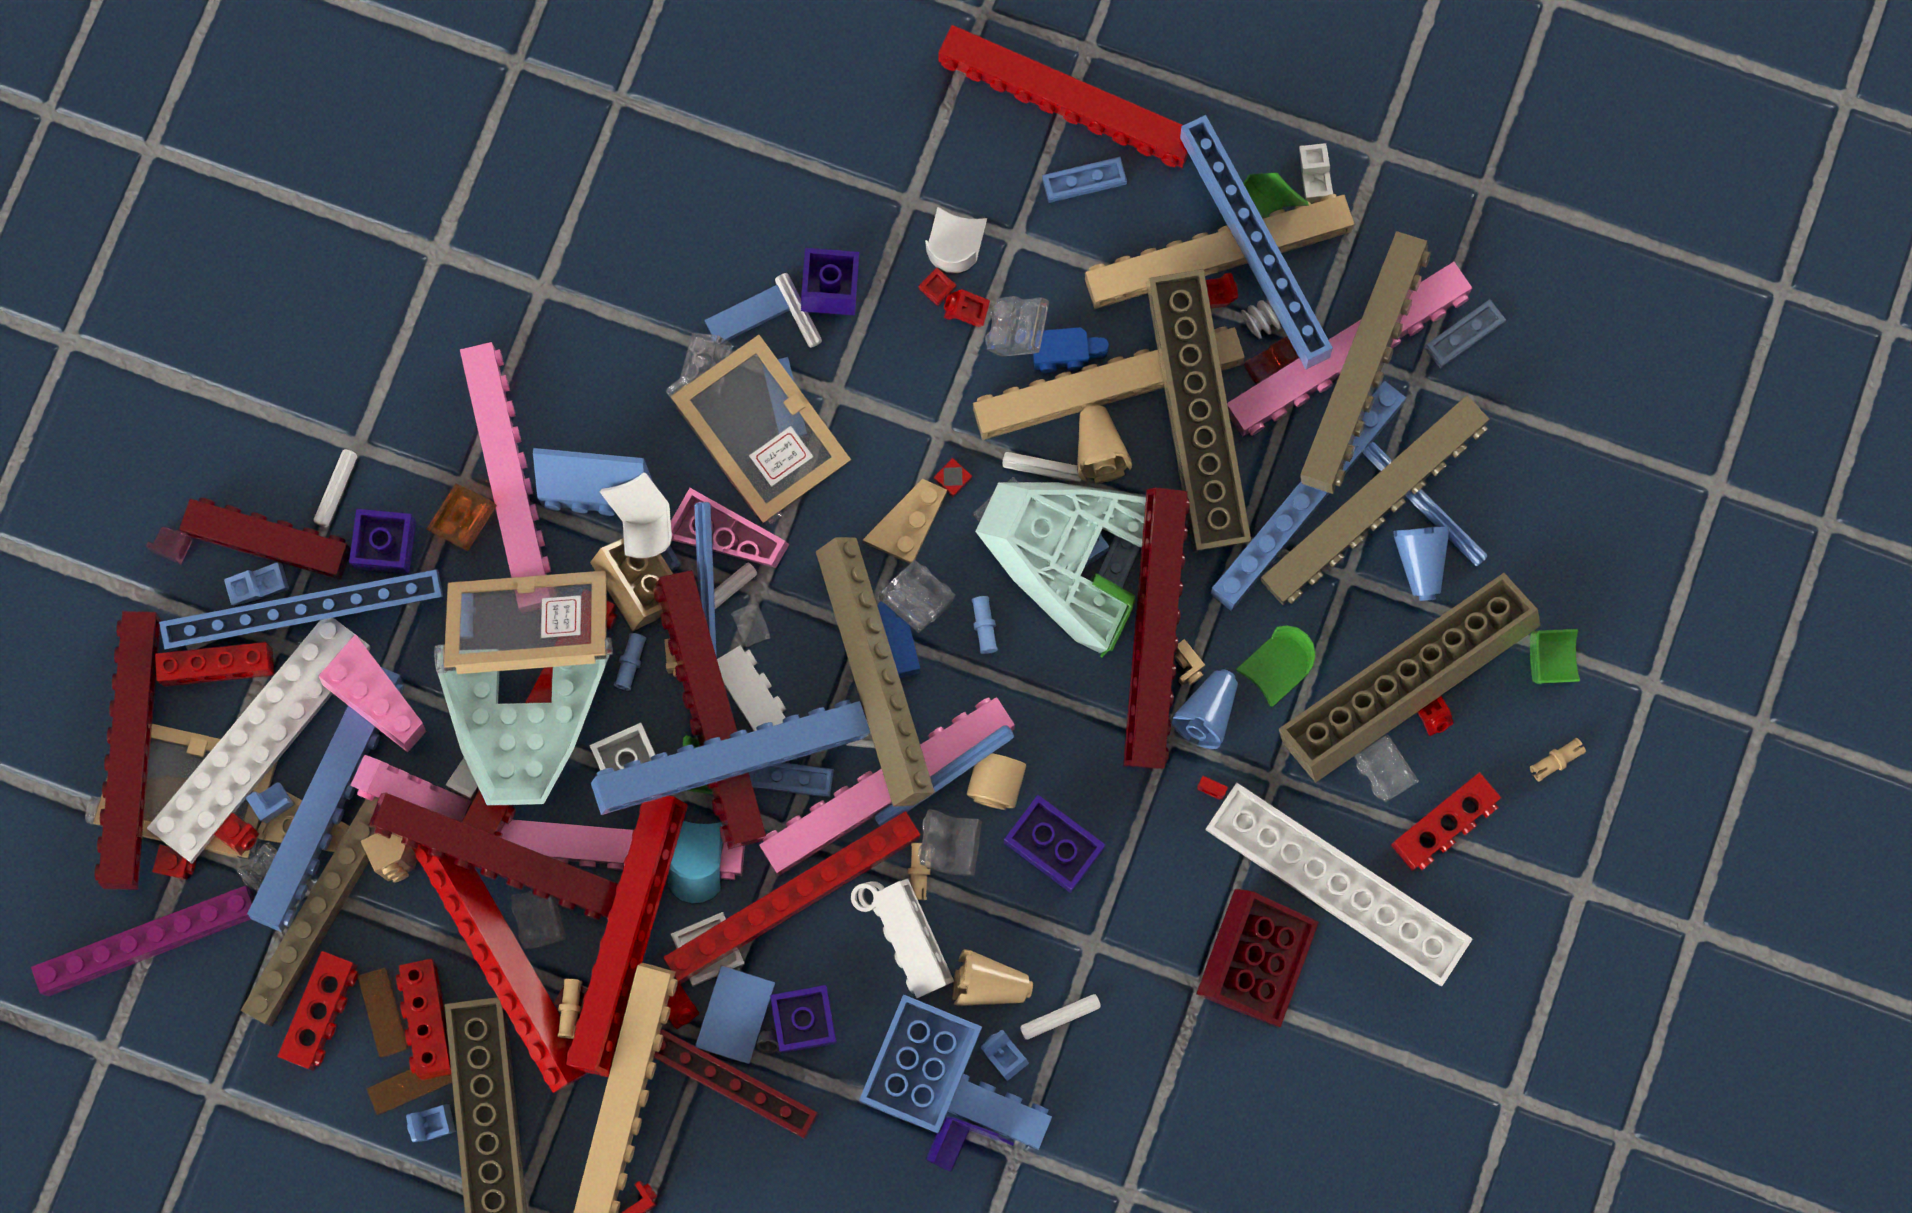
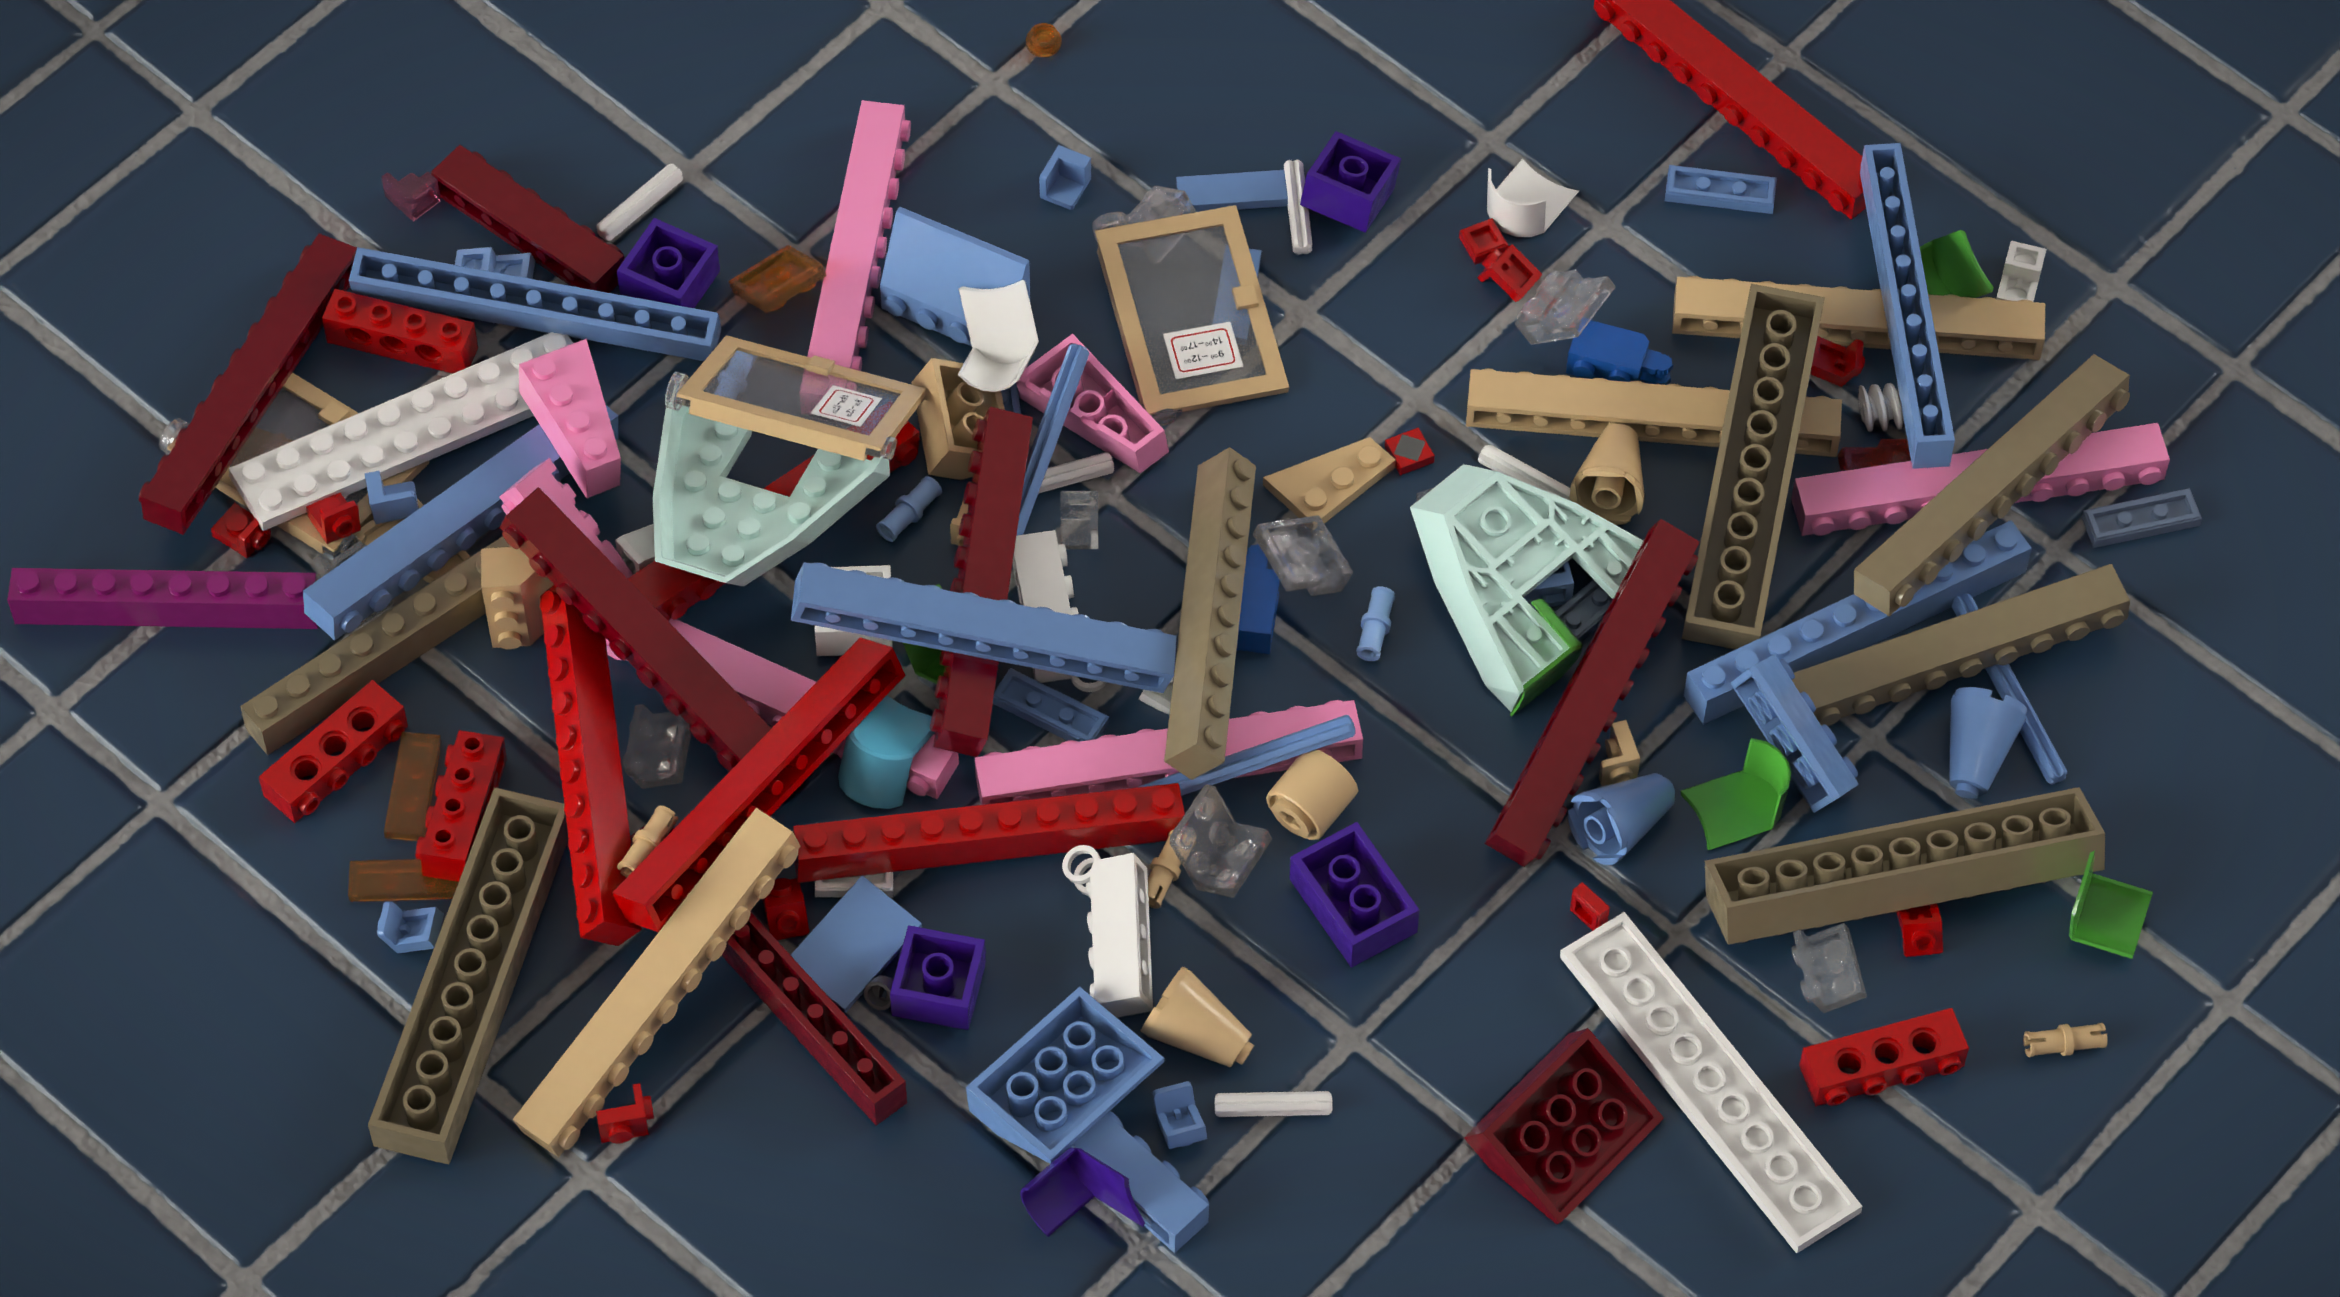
camera: 20 degrees right, 20 degrees down
none -> clear orange plate [1026,23,1062,57]
none -> medium blue panel [1039,145,1091,210]
none -> medium blue slope [1730,654,1859,813]

